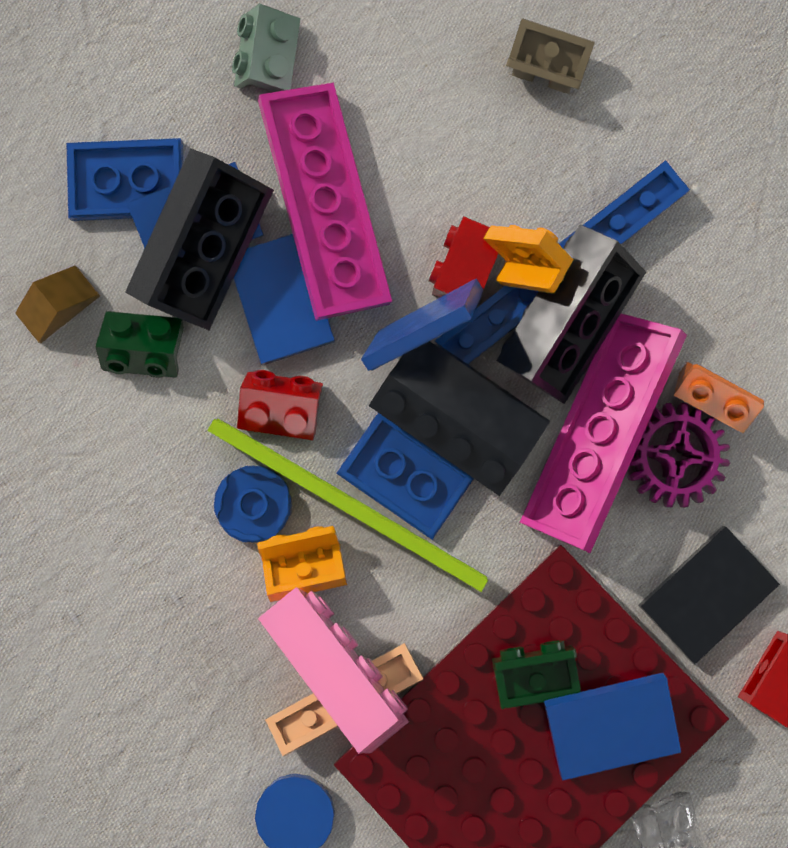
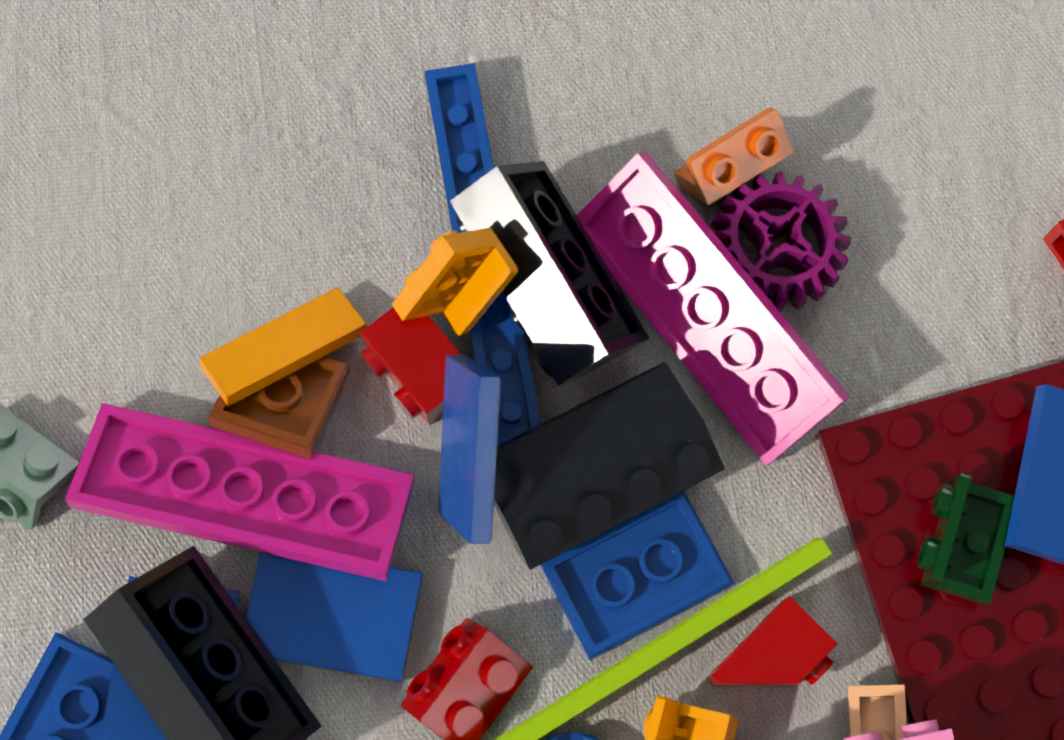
camera: 65 degrees left, 10 degrees down
dark tan bracket [506,18,595,94] -> none
black tile [638,526,780,665] -> none
none -> light orange tile [199,287,366,407]
none -> dark orange tile [209,356,350,459]
none -> red slope [706,596,838,687]

